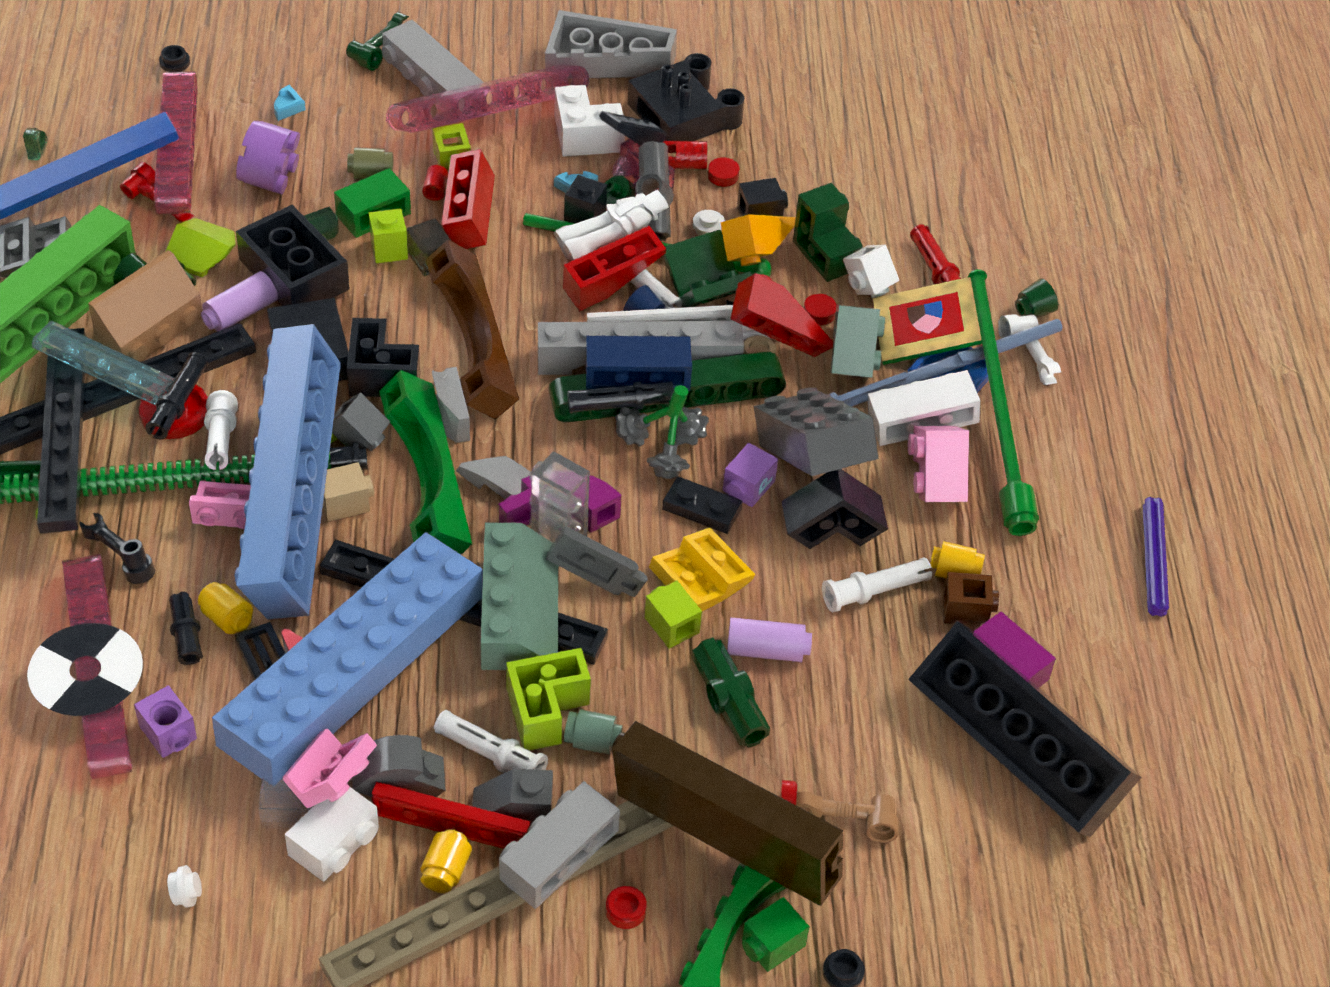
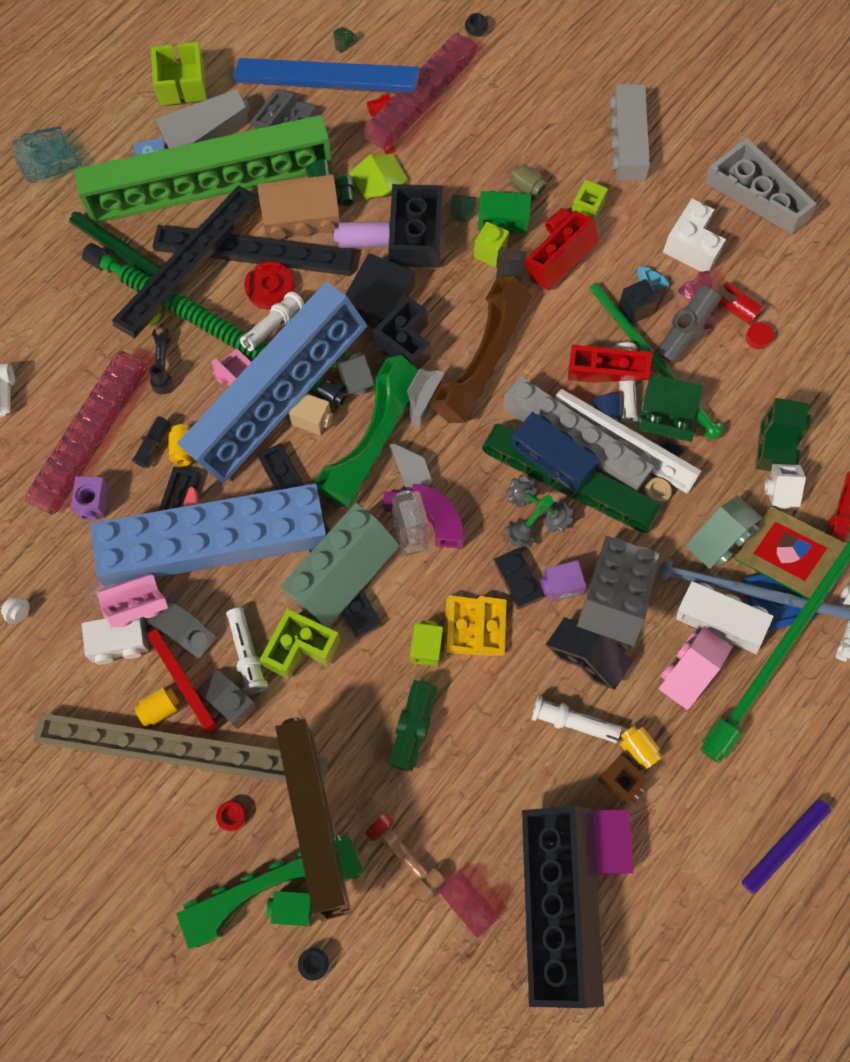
camera: 45 degrees right, 20 degrees up
sticker [27,623,143,716] -> none
clear light blue tile [32,320,175,406] -> none
black pin [145,352,208,440] -> none
medium lavender brick [236,120,300,194] -> none
medium azure tile [274,85,306,121] -> none
dark green brick [346,12,409,71] -> none
clear pink beam [386,65,589,133] -> none
light grey brick [499,781,620,909] -> none
dark grey hinge [546,526,648,597] -> none
white piece [554,190,669,261] -> none
sand green brick [564,709,623,755] -> none
black pin [567,381,674,413] -> none
black slope [599,111,667,146] -> none
dark green tile [605,175,636,204] -> none
black piece [627,53,745,141] -> none
white plate [693,210,725,236] -> none
light orange slope [720,214,796,266] -> none
lavender brick [727,617,812,662] -> none
red slope [730,273,834,357] -> none
black brick [737,178,788,216] -> none
red tile [804,294,837,325] -> none
none -> clear pink tile [437,869,500,938]

